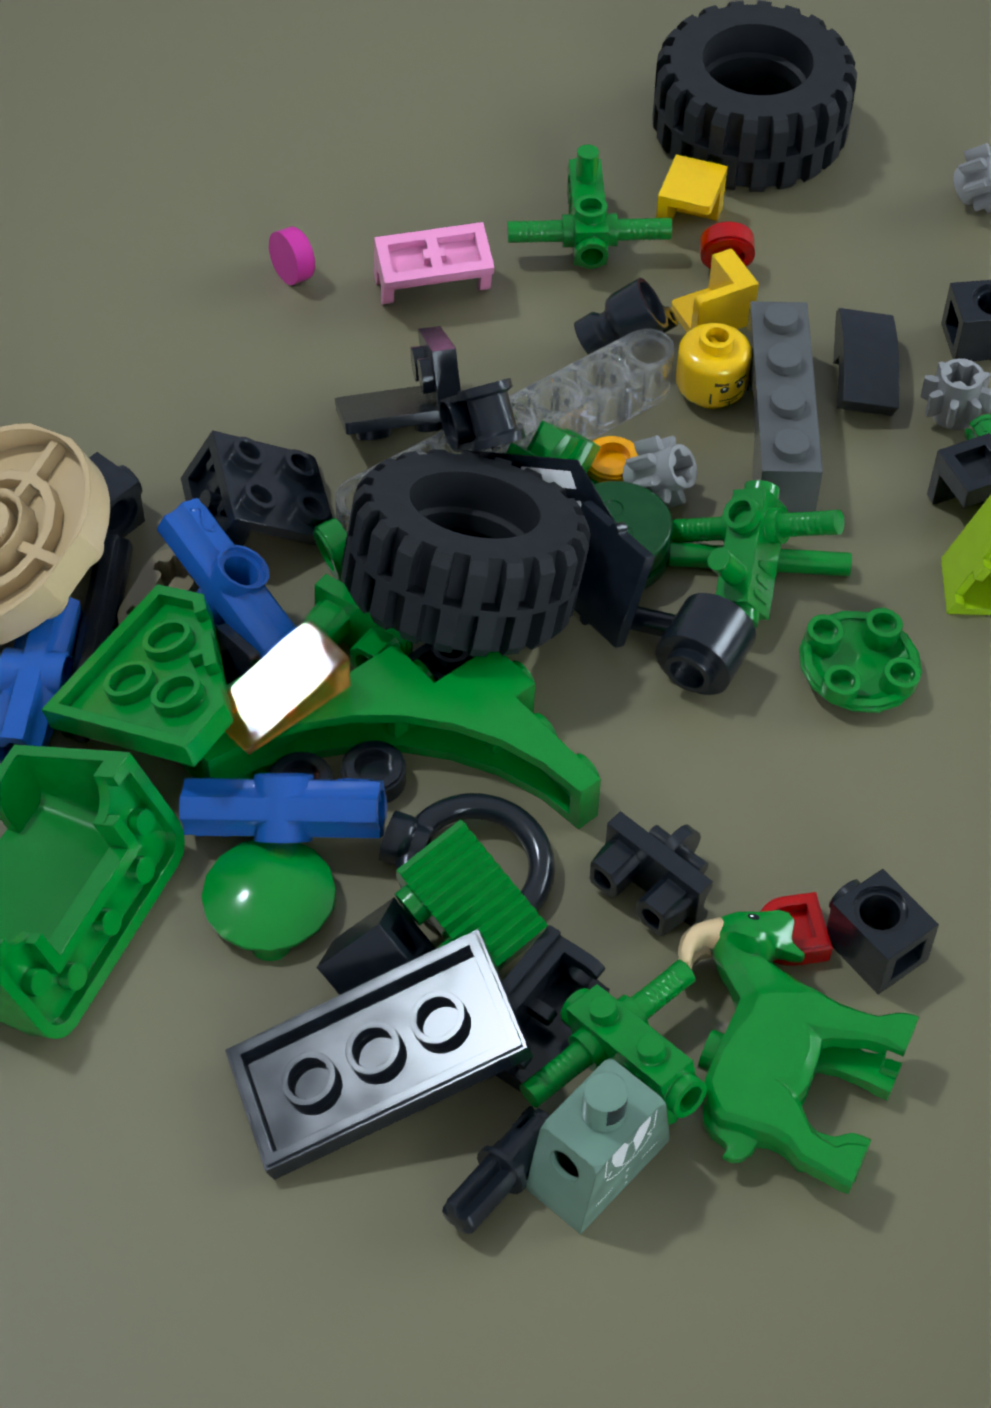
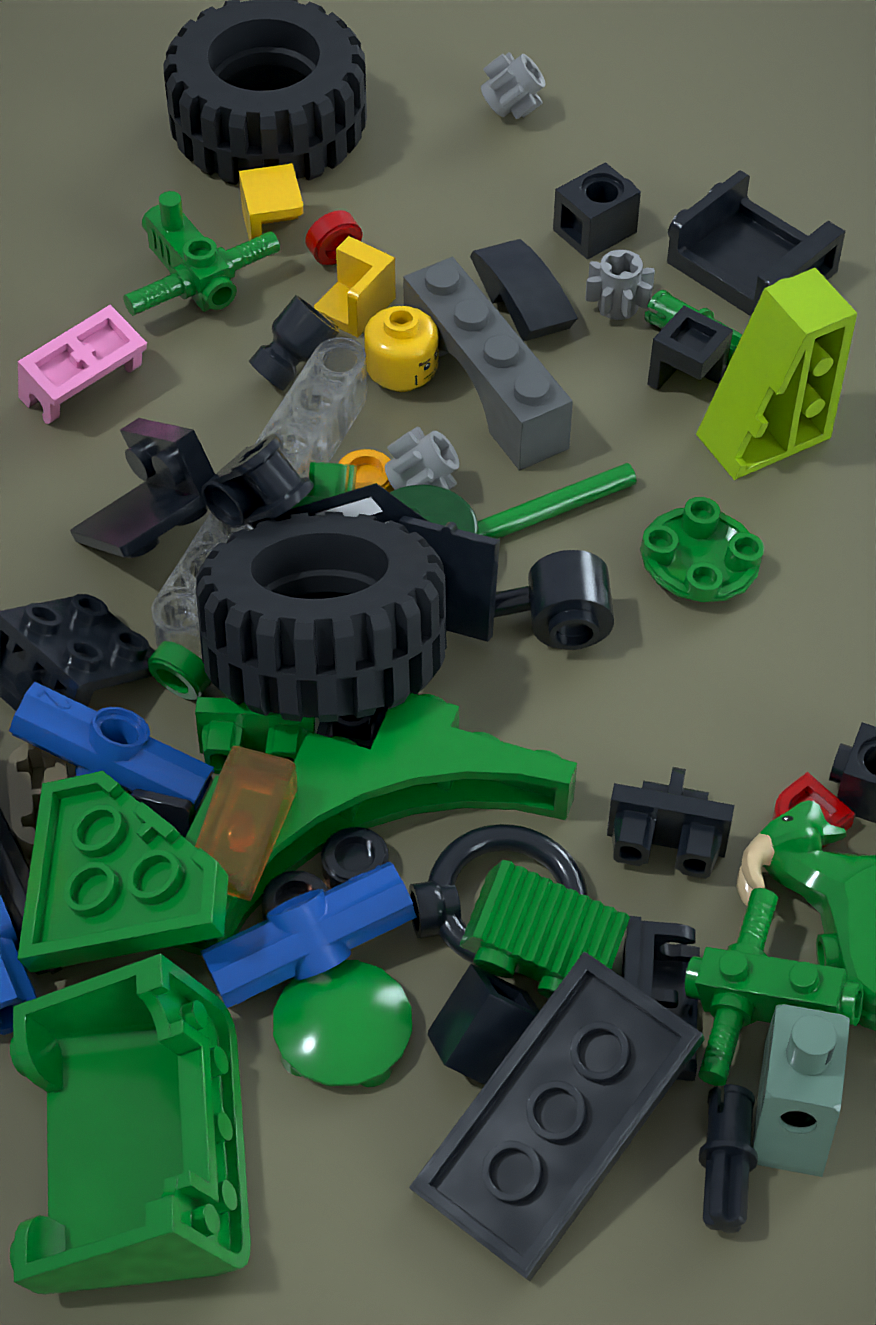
camera: 30 degrees left, 0 degrees up
green piece [672,480,845,628] -> none

